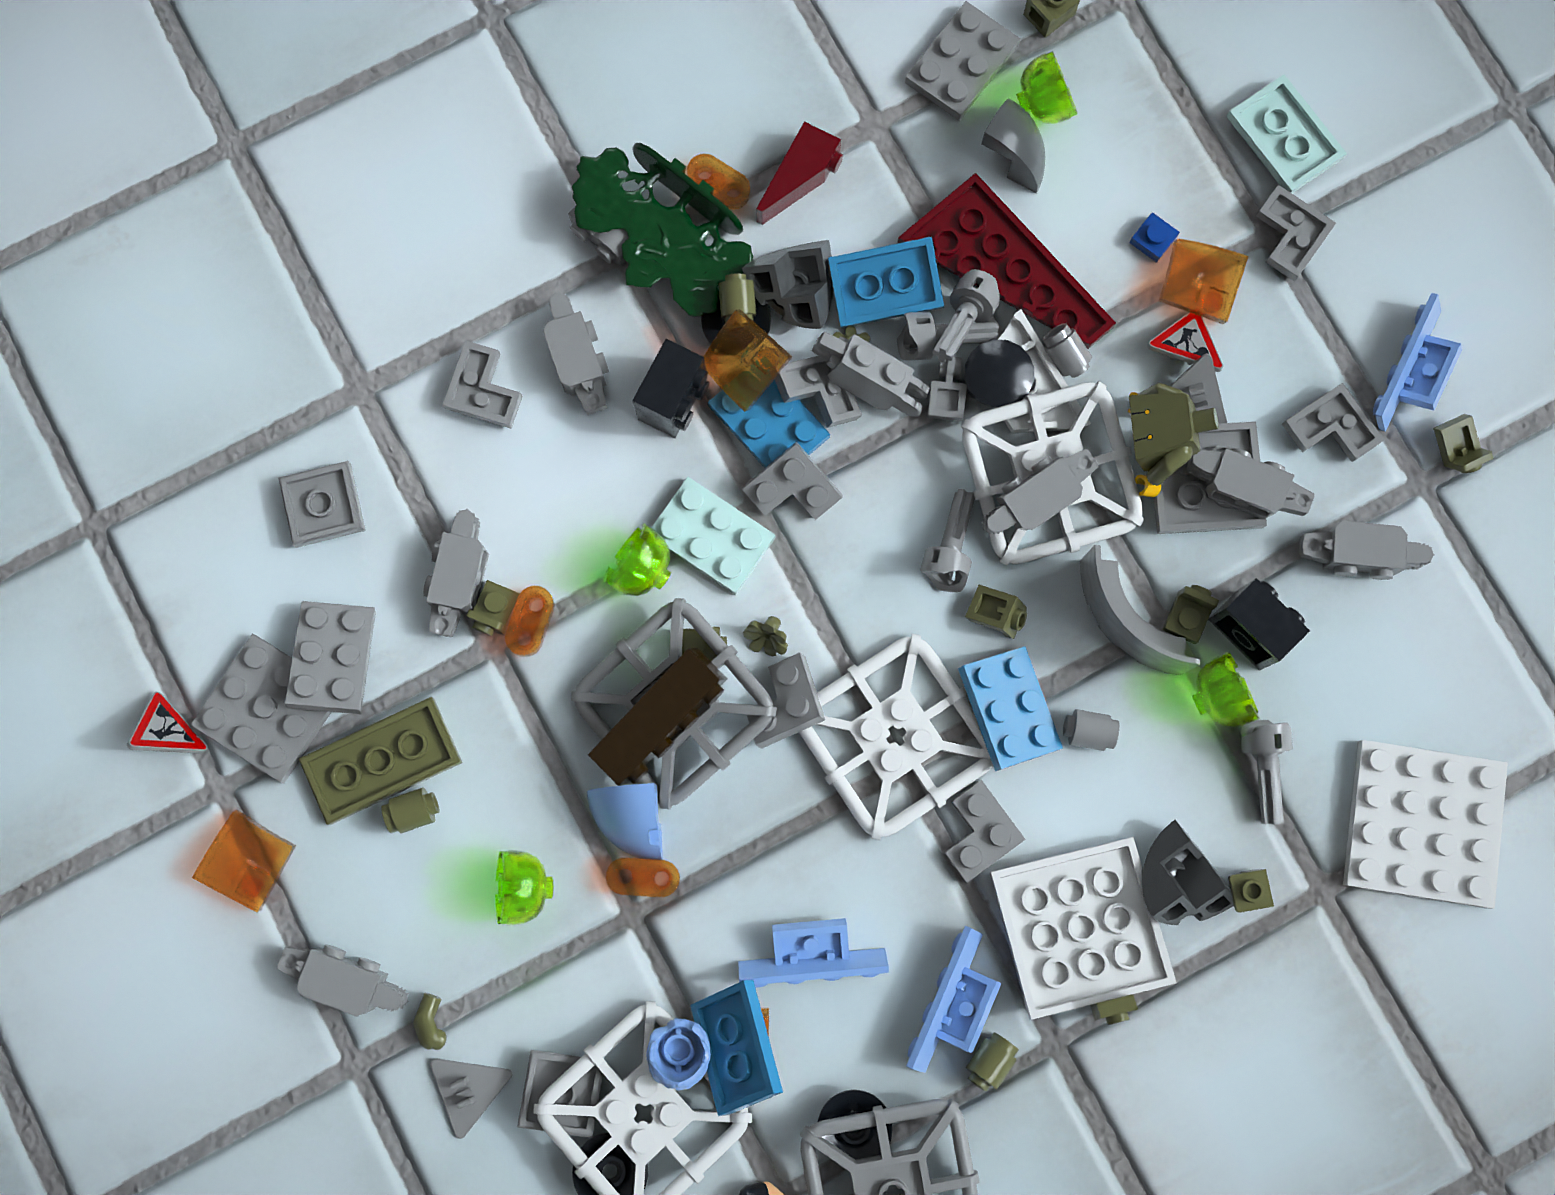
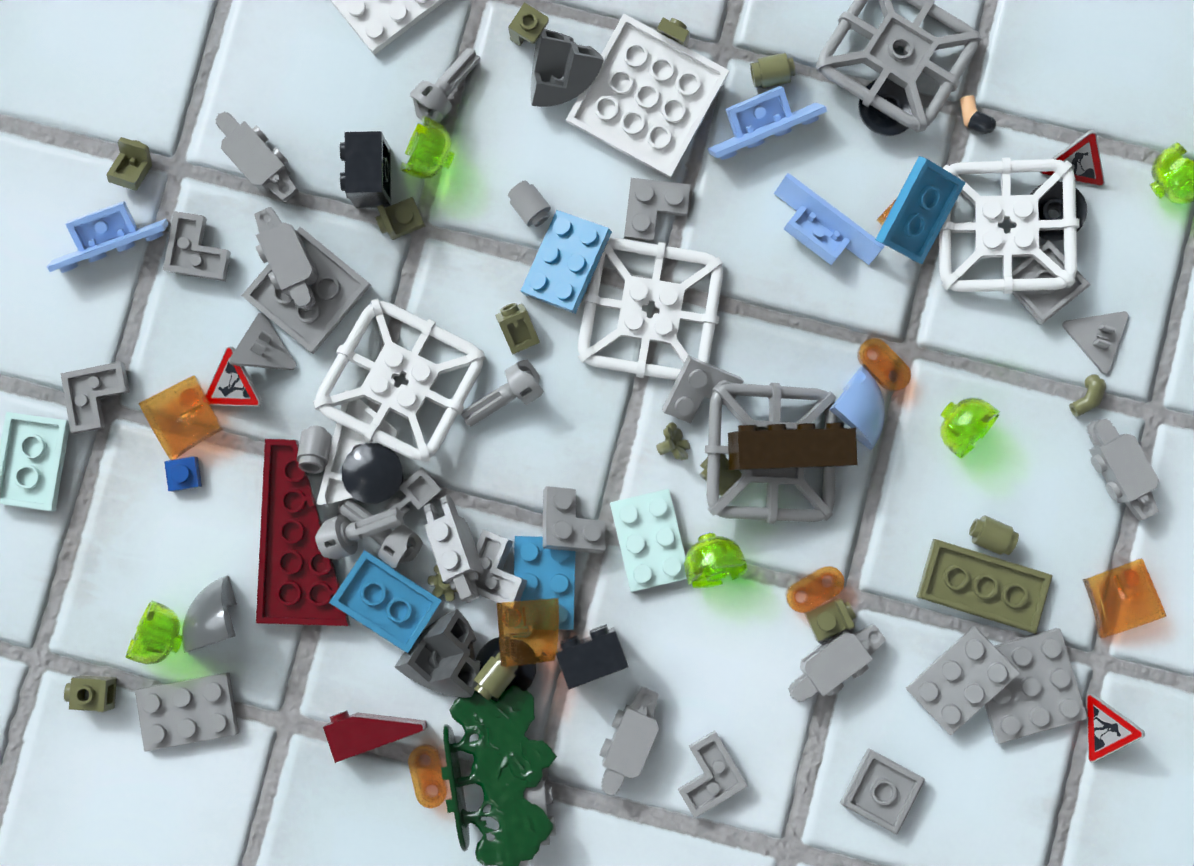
camera: 140 degrees left, 5 degrees up
light blue hair [646,1018,711,1090] -> none
light grey hinge [981,449,1099,534] -> none
light grey panel [1080,545,1200,675] -> none
olive torso [1128,383,1219,498] -> none

